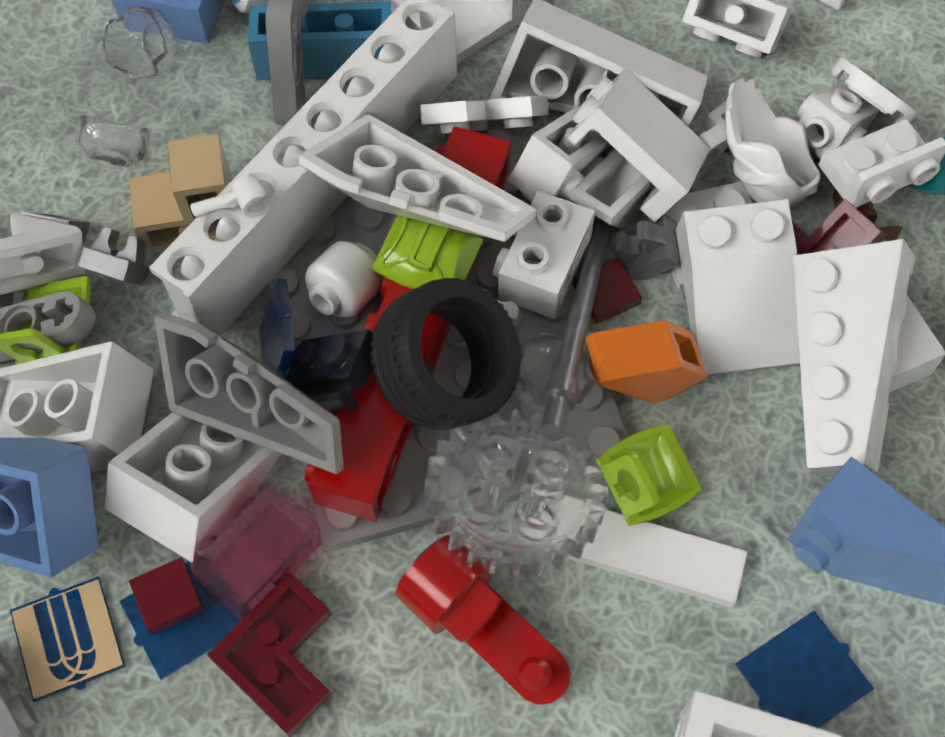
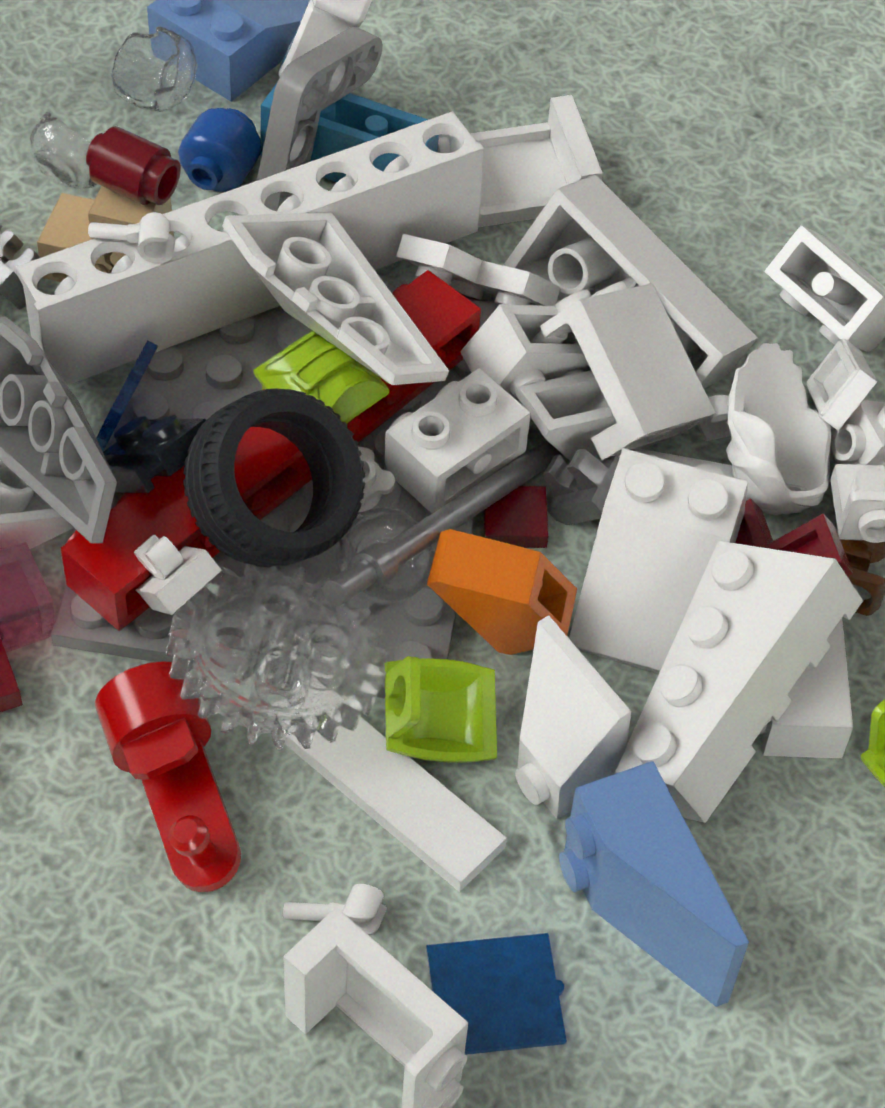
camera: 20 degrees right, 10 degrees down
white head [305,241,382,318] -> none
none -> dark red brick [86,126,181,205]
none -> white tile [134,535,222,615]
none -> blue head [178,108,262,192]
none -> white hand [283,884,387,936]
none -> white slope [515,616,632,819]
none -> white tile [807,338,877,431]

